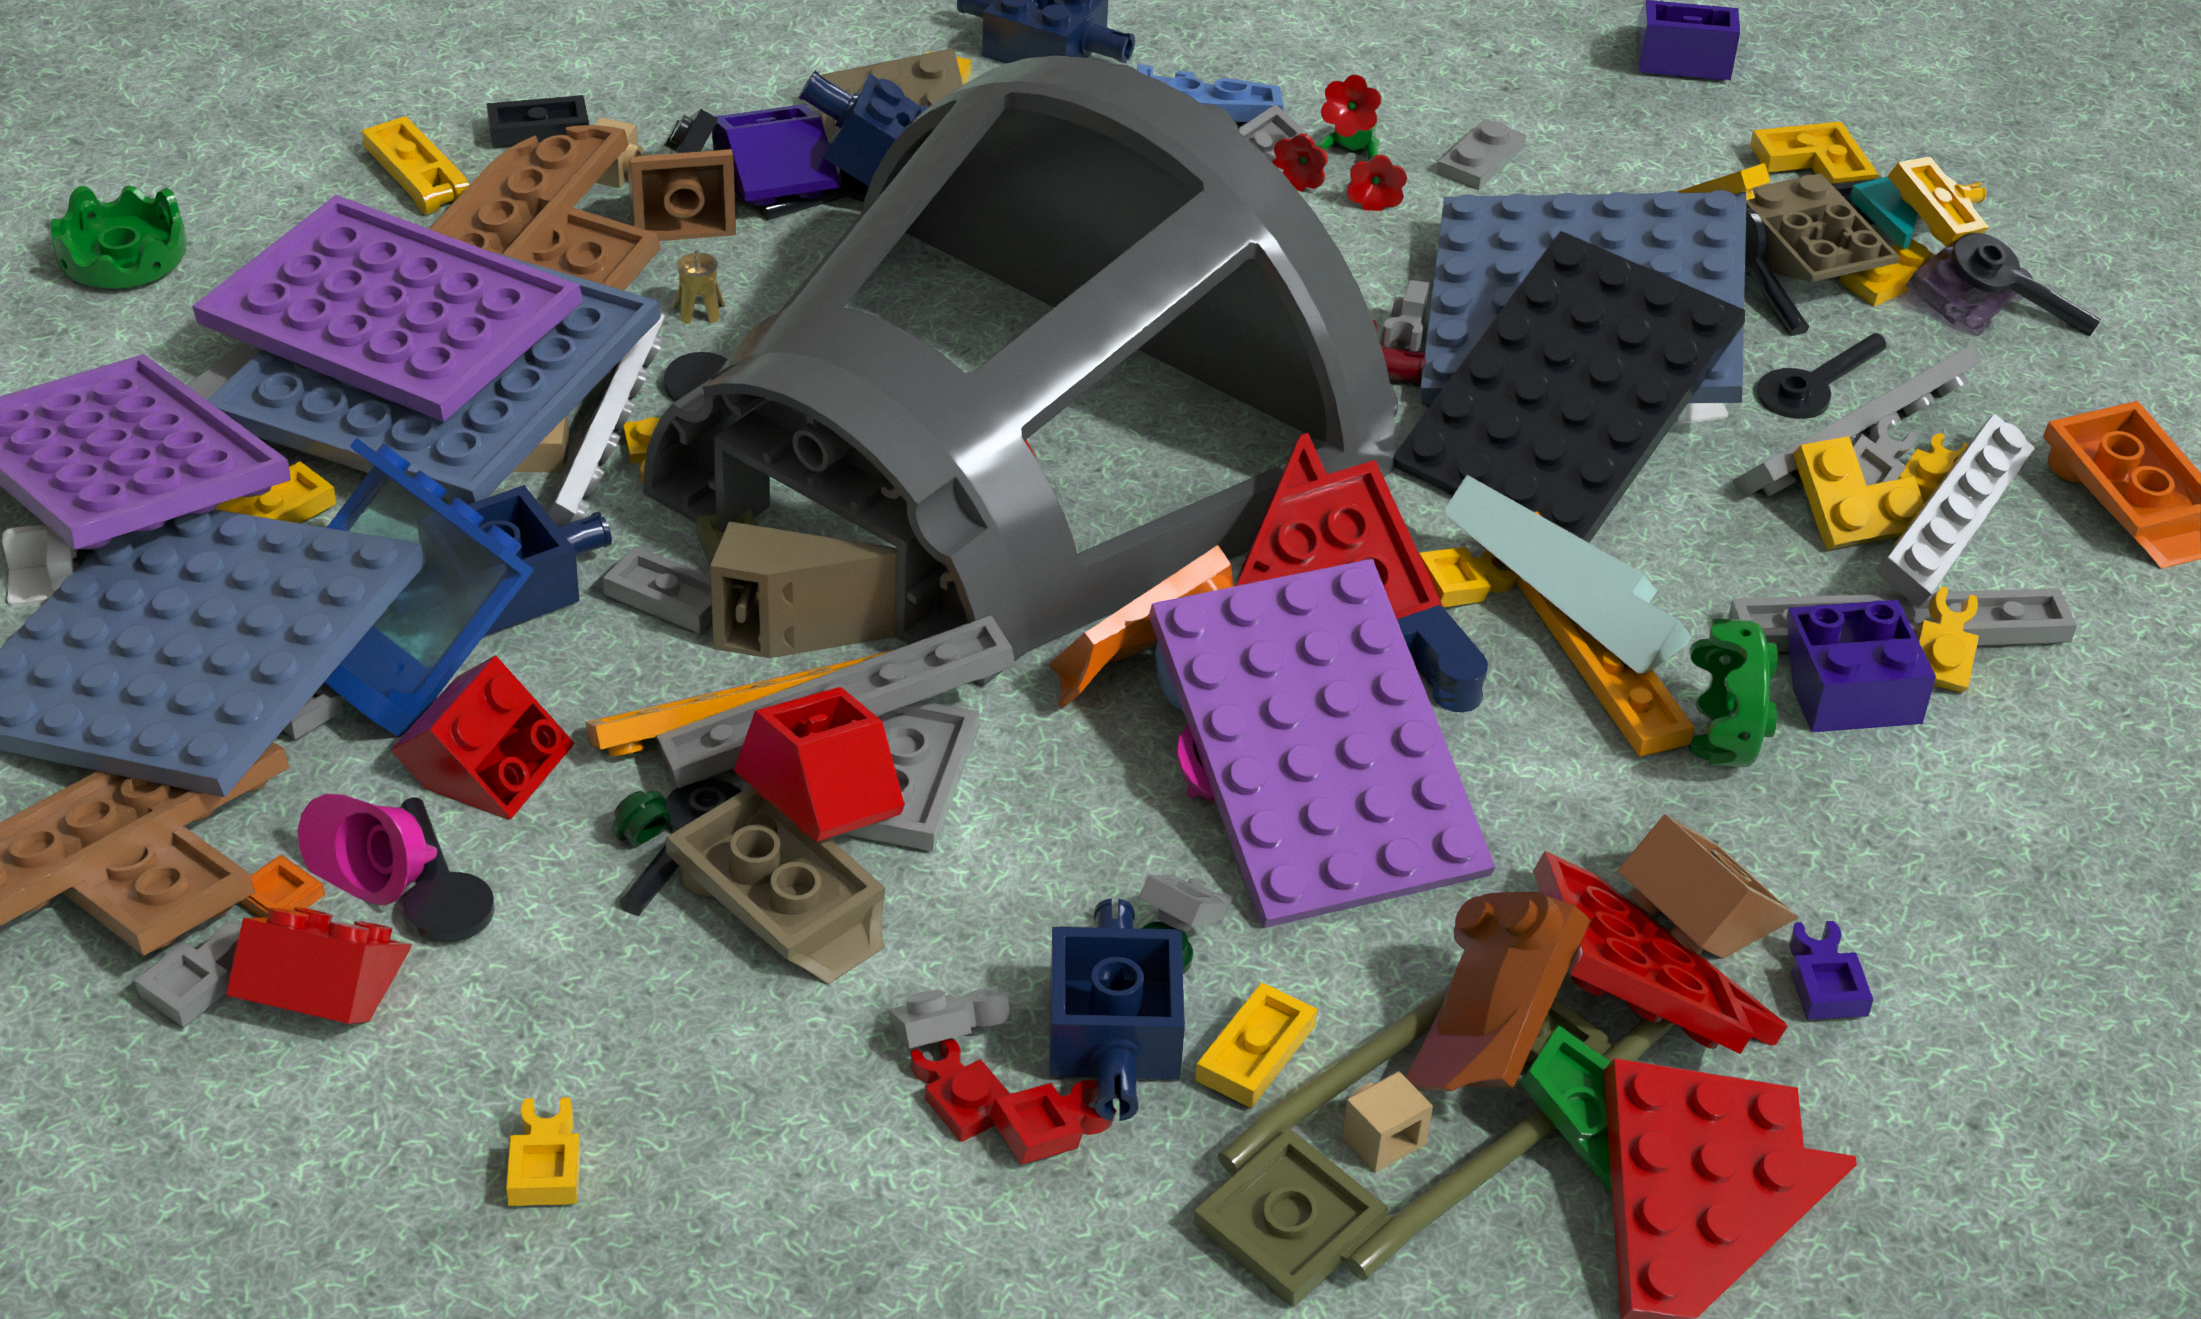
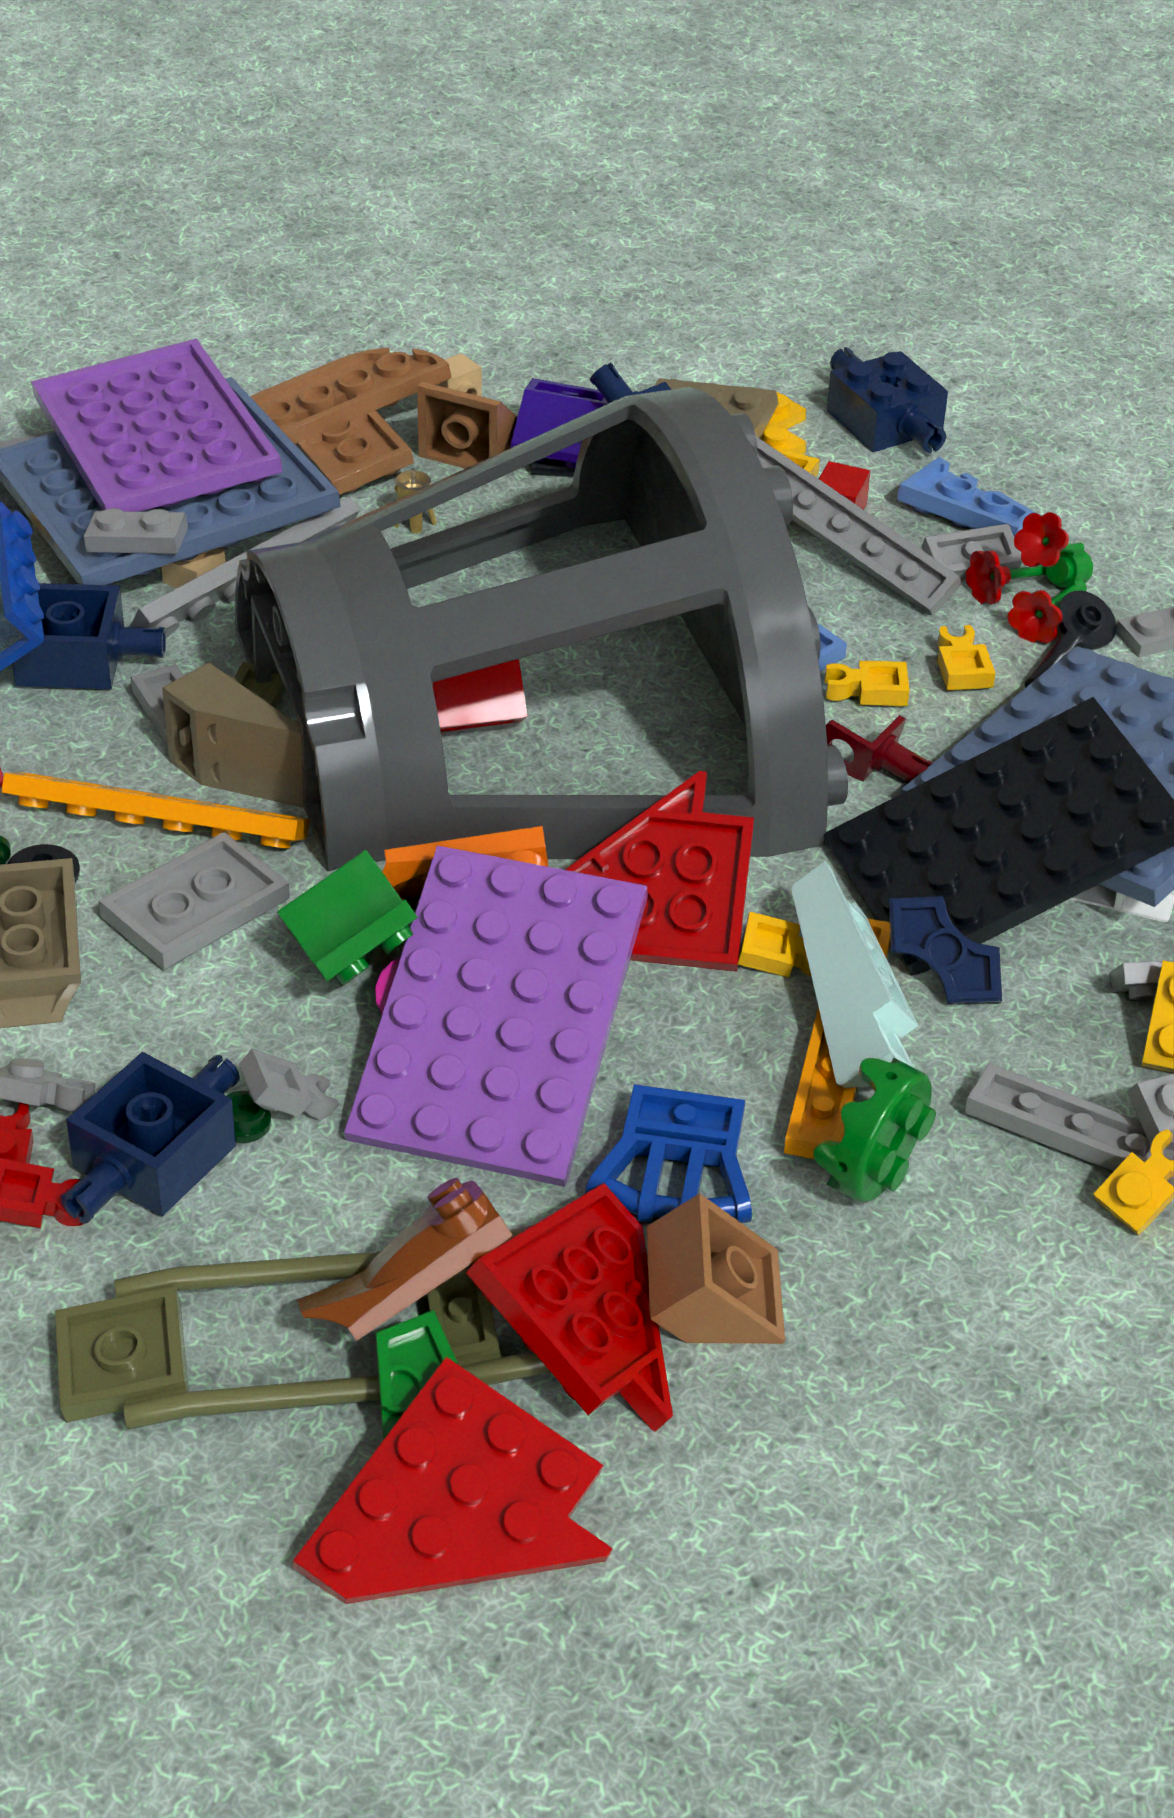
camera: 35 degrees right, 0 degrees up
green plate [51,186,187,289] -> none
yellow plate [362,116,469,216] -> none
black plate [486,95,589,147] -> none
light grey plate [656,615,1016,788] -> none
black plate [664,109,718,154] -> none
red slope [734,686,905,842] -> none
yellow plate [1195,982,1318,1109] -> none
tan plate [1342,1071,1433,1173] -> none
light grey plate [1381,280,1430,352] -> none
dark blue leg [1397,604,1488,713] -> none
dark purple slope [1786,600,1936,733] -> none
dark purple plate [1789,921,1874,1020] -> none
none -> light grey plate [83,508,188,554]
none -> green bracket [277,850,418,986]
none -> blue plate [585,1084,752,1223]
none -> dark blue tile [888,896,1002,1004]
none -> yellow plate [937,625,996,690]
none -> black piece [1024,591,1117,688]

